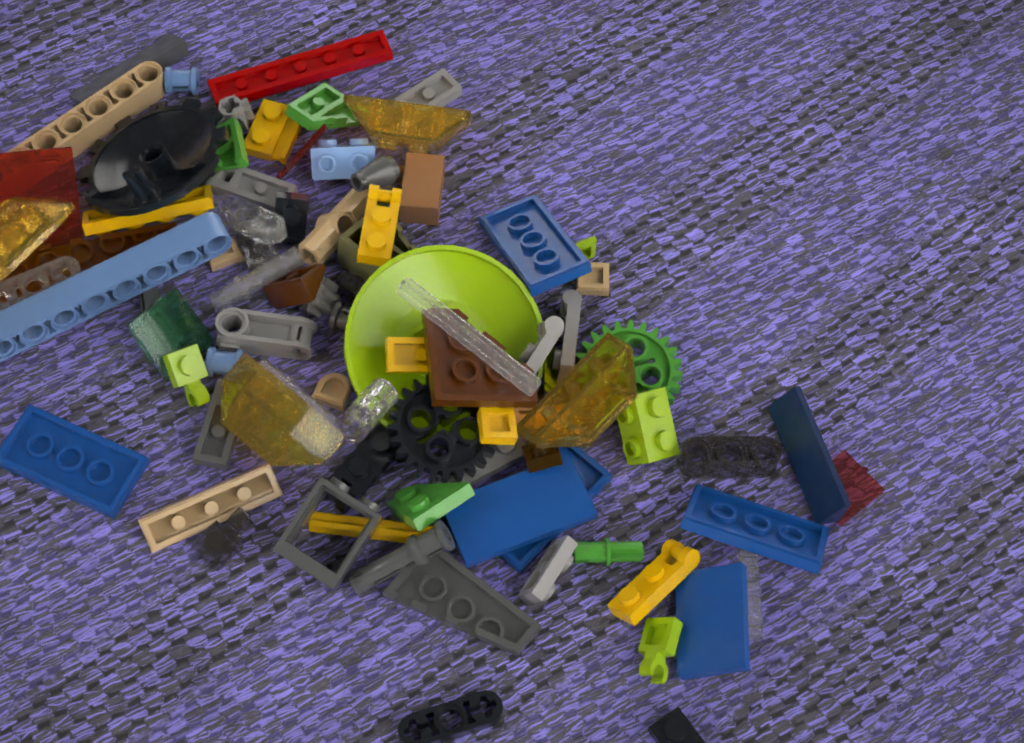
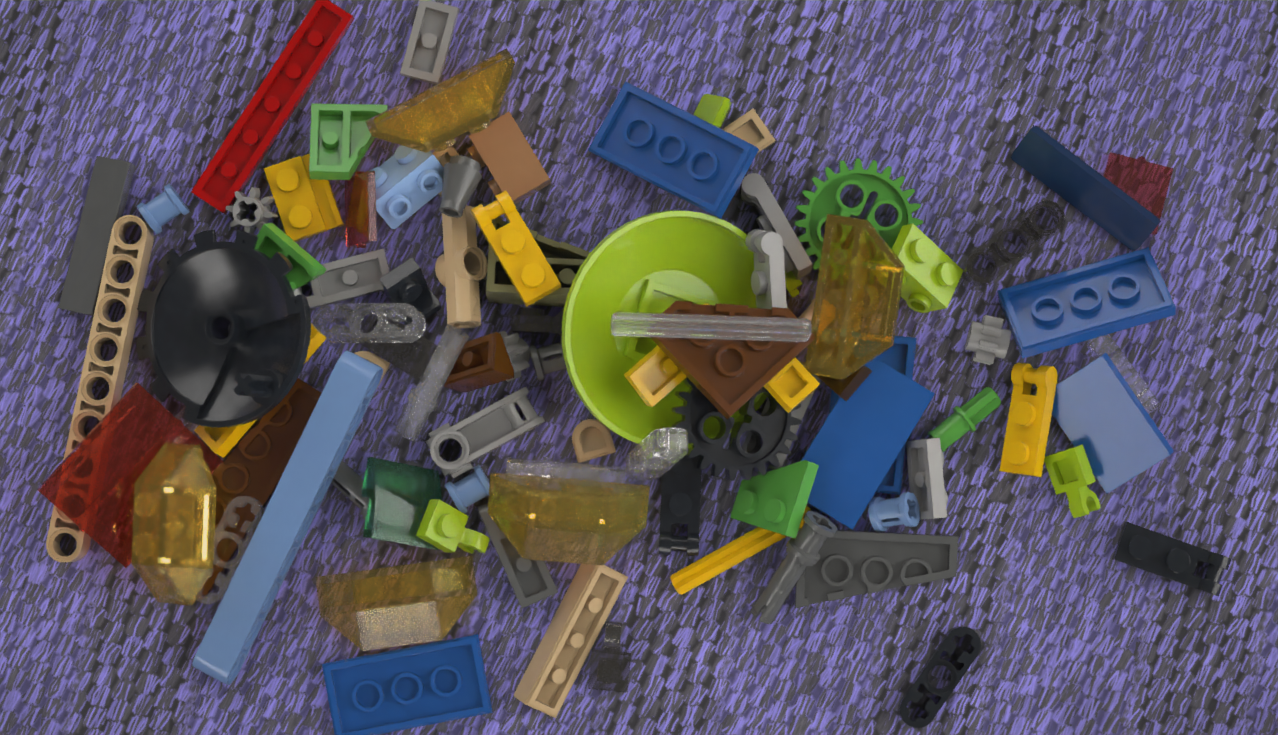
camera: 30 degrees left, 25 degrees up
dark grey window [273,476,384,590] -> none
none -> clear yellow wedge [315,556,478,651]
none -> medium blue bush [868,492,920,532]
none -> light grey gear [965,315,1011,365]

